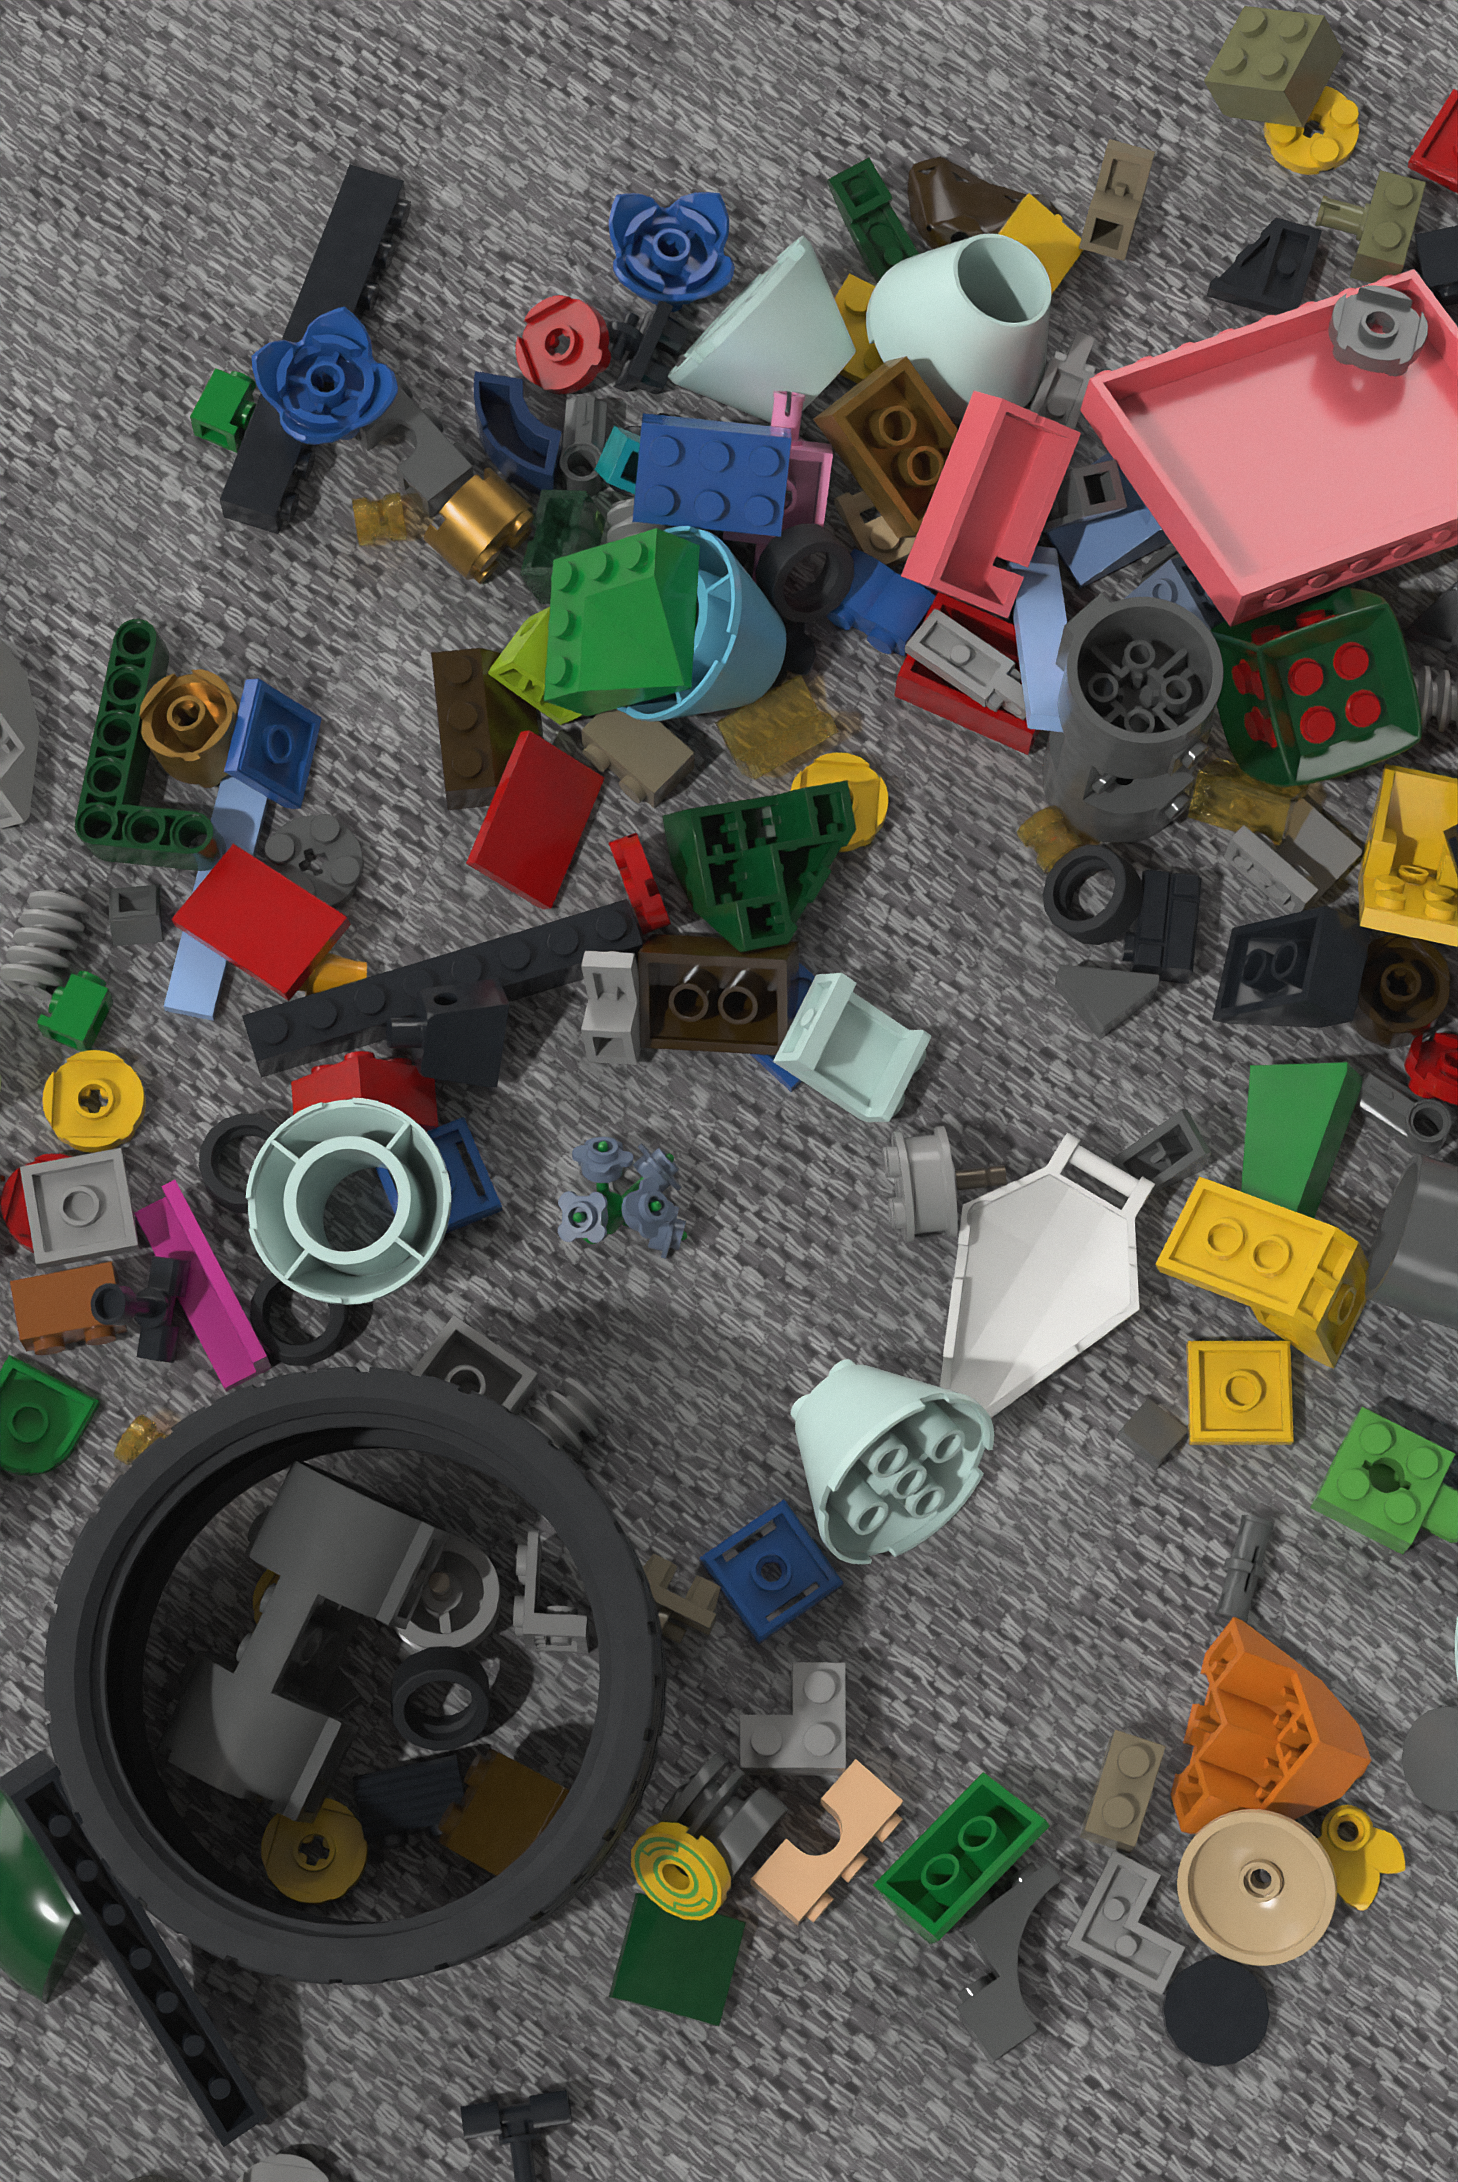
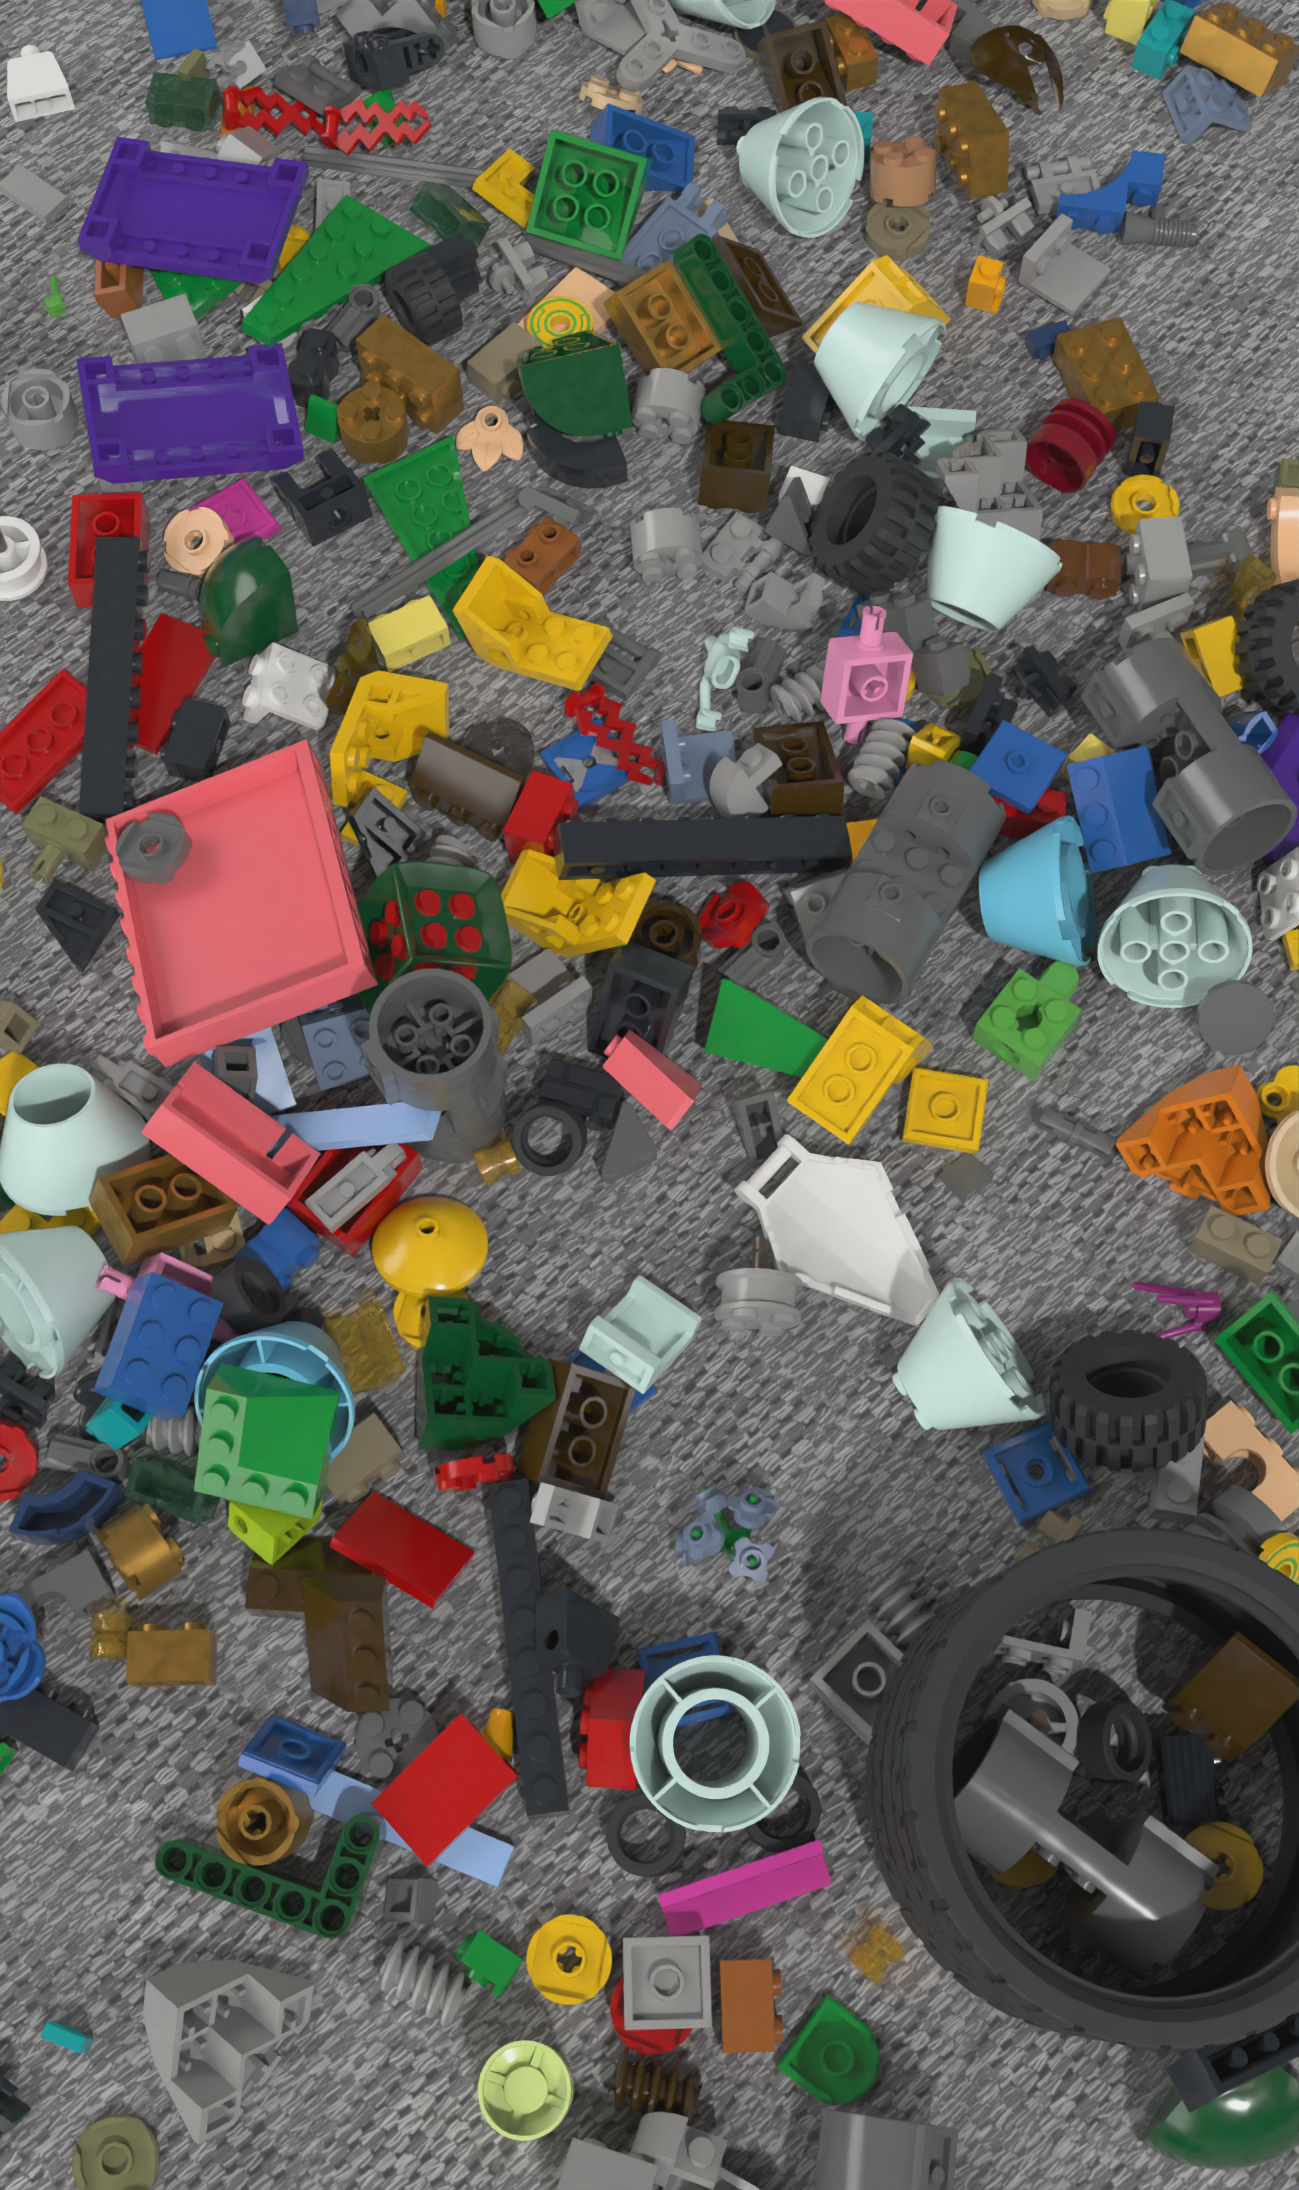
camera: 75 degrees left, 5 degrees down
black bar [91,1256,191,1363] -> none
none -> pearl gold brick [126,1623,218,1688]
none -> dark brown slope [302,1575,393,1712]
none -> yellow dish [372,1196,488,1298]
none -> coral slope [603,1029,702,1131]
none -> black tyre [1050,1330,1207,1472]
none -> magenta plant [1132,1282,1221,1339]

